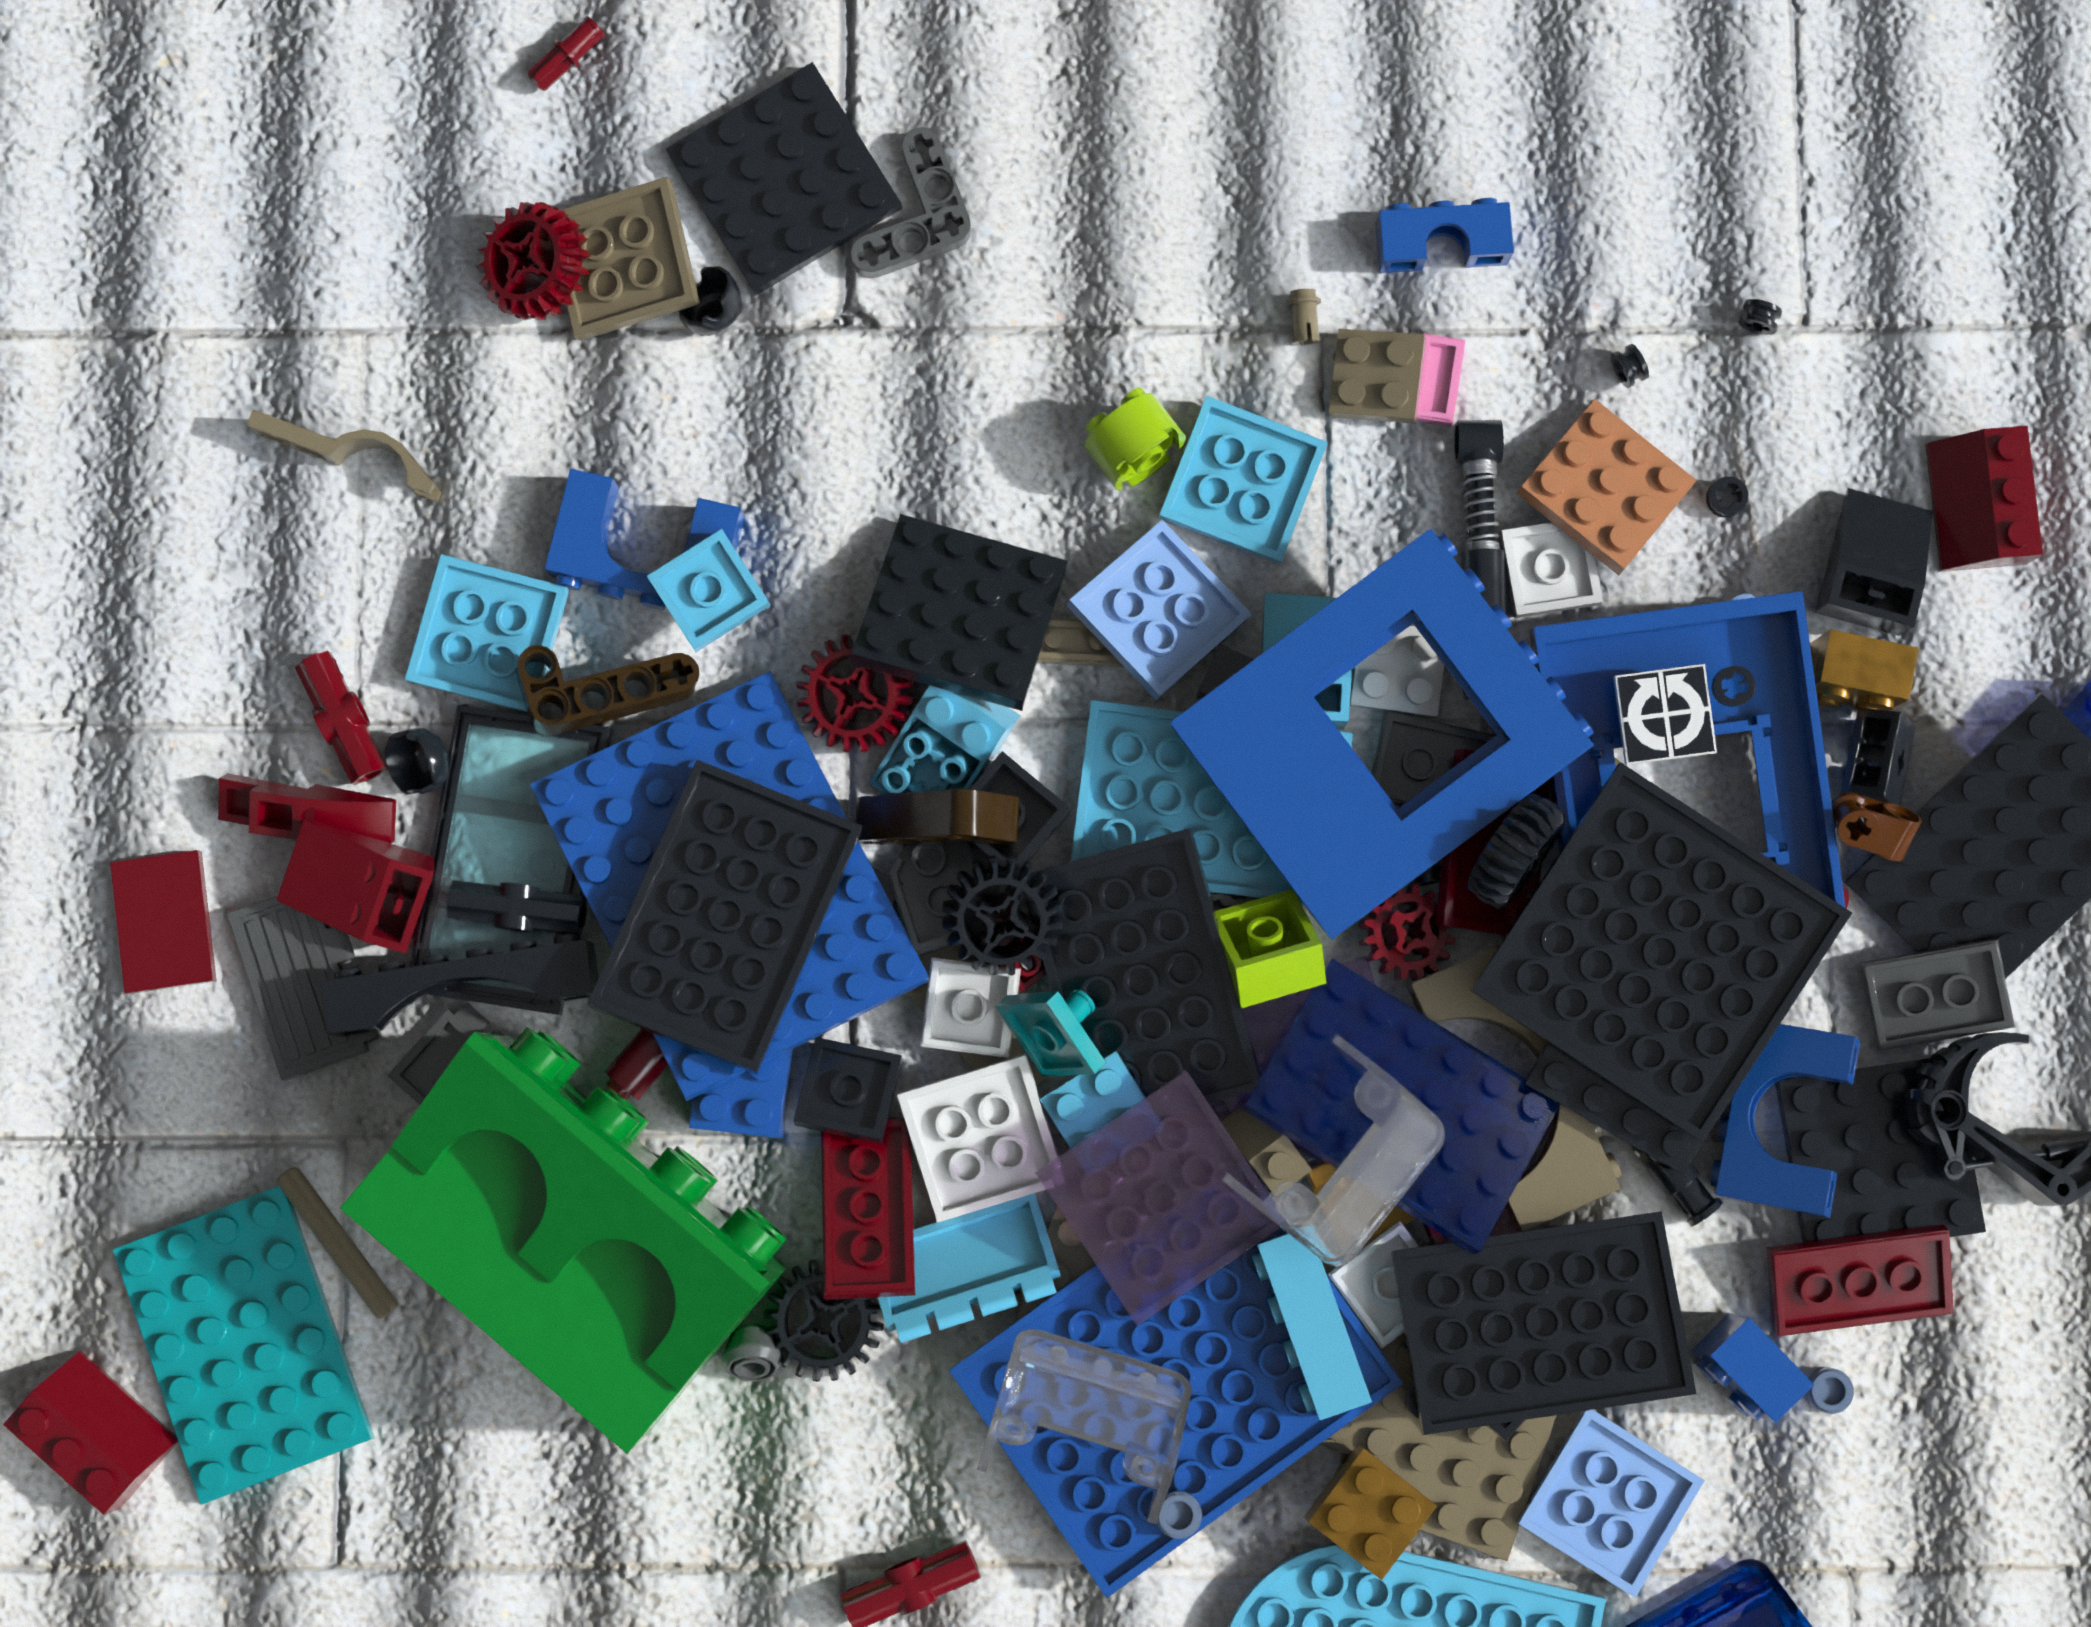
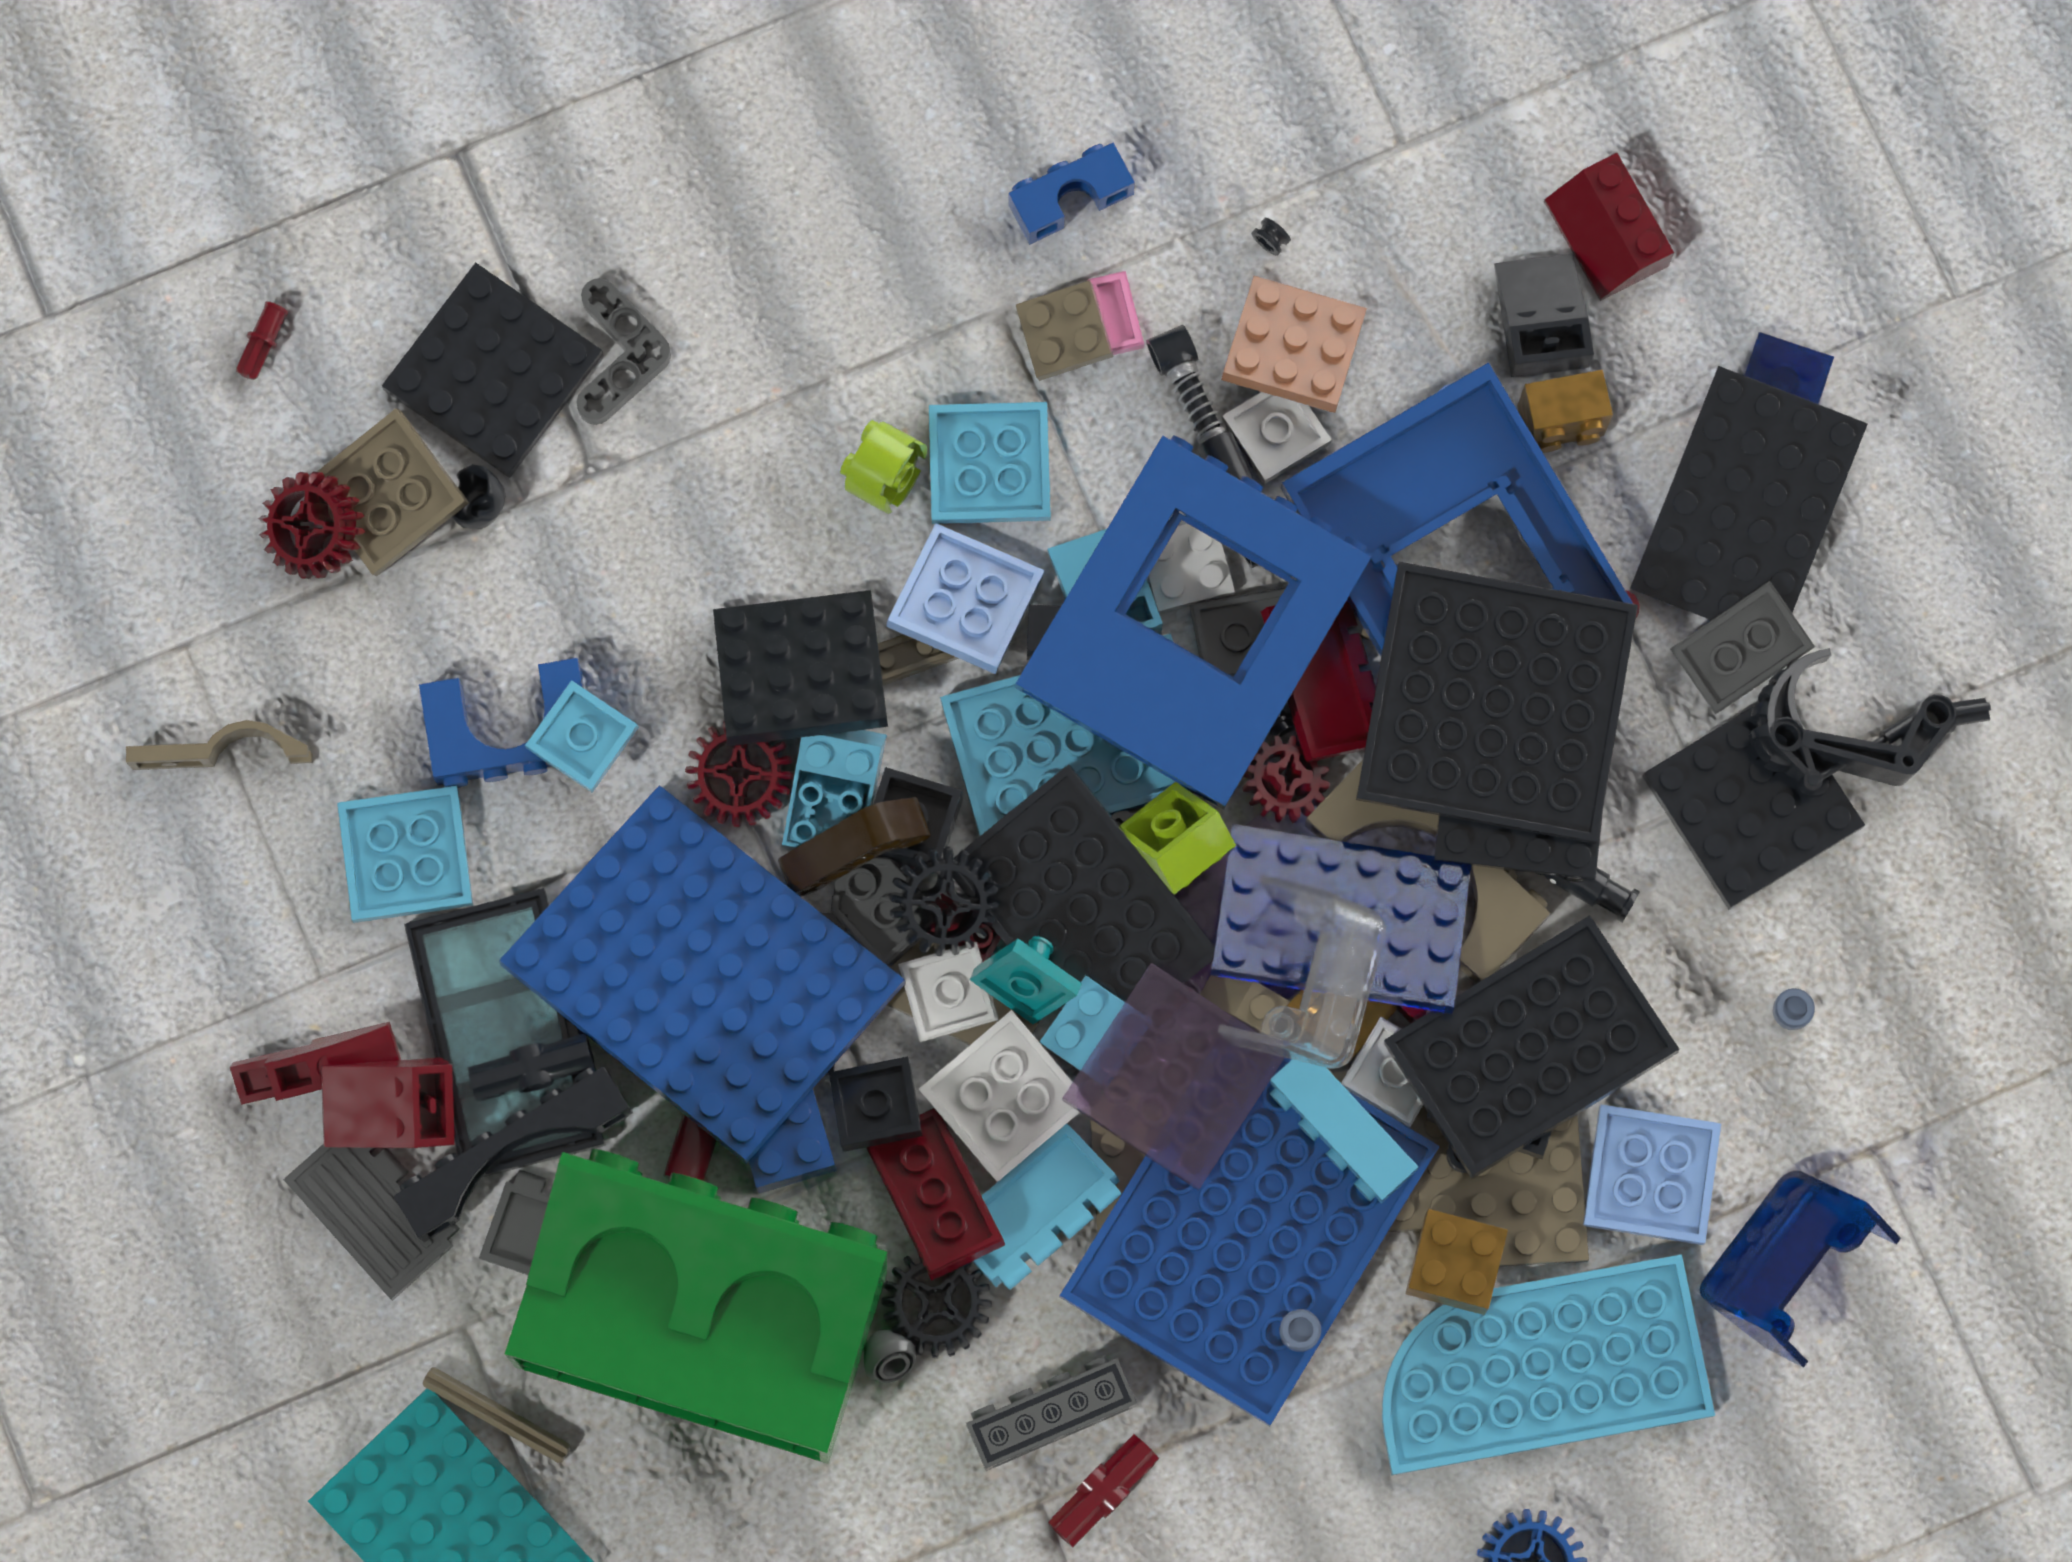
camera: 25 degrees left, 5 degrees down
dark red tile [110,850,217,994] -> none
dark red piece [294,650,388,785] -> none
black hair [385,728,450,795] -> none
dark brown beam [517,645,700,736] -> none
black plate [587,760,863,1075] -> none
clear windscreen [977,1329,1192,1524] -> none
dark tan pin [1286,289,1321,345] -> none
black gear [1468,793,1565,909] -> none
tile [1613,664,1717,765] -> none
blue brick [1691,1313,1814,1423] -> none
black bush [1706,476,1749,518] -> none
black bush [1711,666,1756,707] -> none
blue arch [1711,1024,1860,1218] -> none
black bush [1738,299,1782,335] -> none
dark red tile [1766,1224,1954,1337] -> none
reddish brown piece [1831,792,1922,861] -> none
black brick [1841,707,1916,805] -> none
none -> dark grey brick [966,1355,1137,1471]

